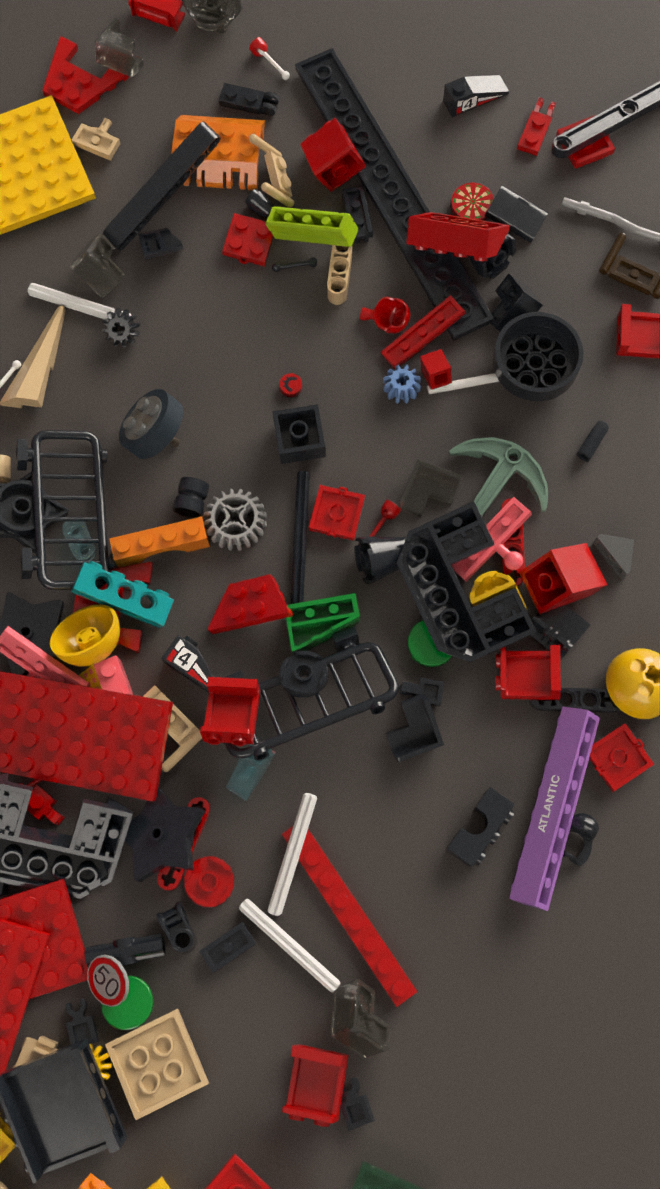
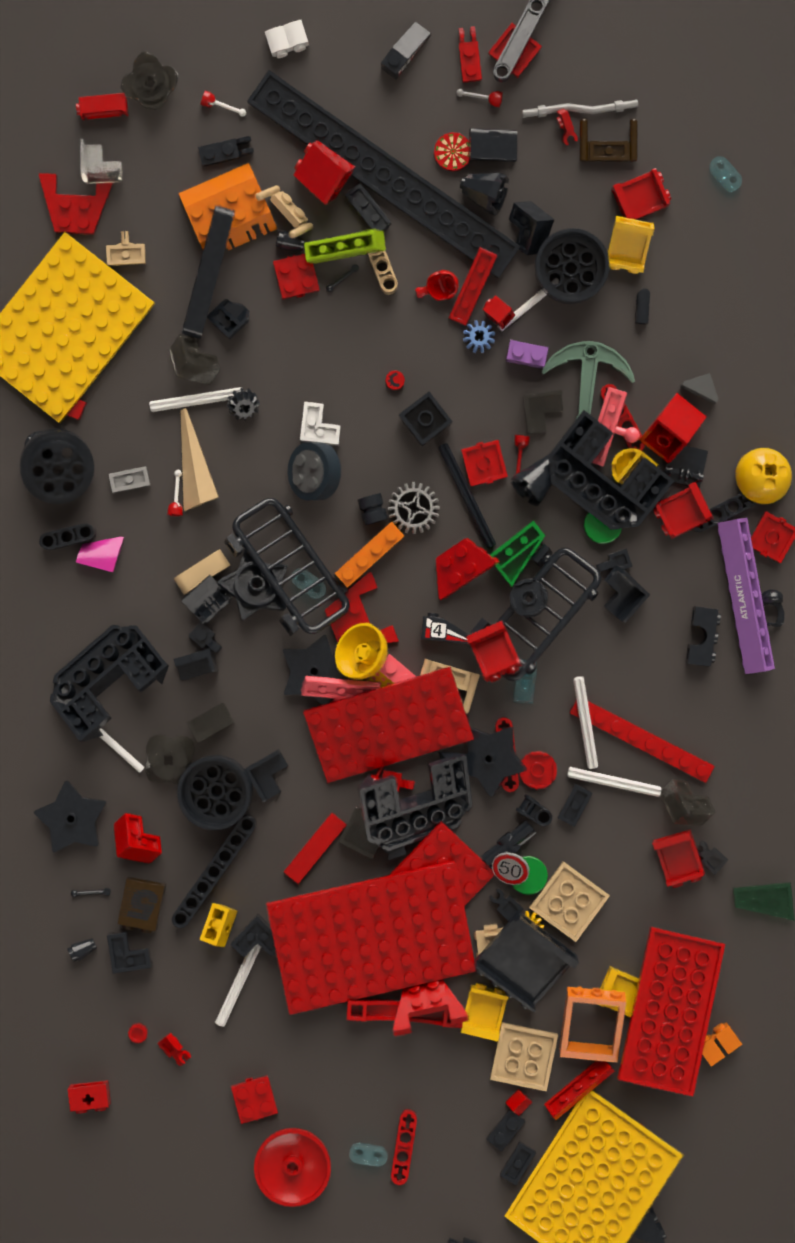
camera: 30 degrees left, 15 degrees up
teal brick [71,561,174,629] -> none
red slope [407,212,510,261] -> none
none -> white brick [265,20,309,58]
none -> white panel [300,402,341,446]
none -> hinge [456,89,503,108]
none -> medium lavender brick [506,340,548,369]
none -> red plate [556,108,578,145]
none -> yellow panel [607,216,654,274]

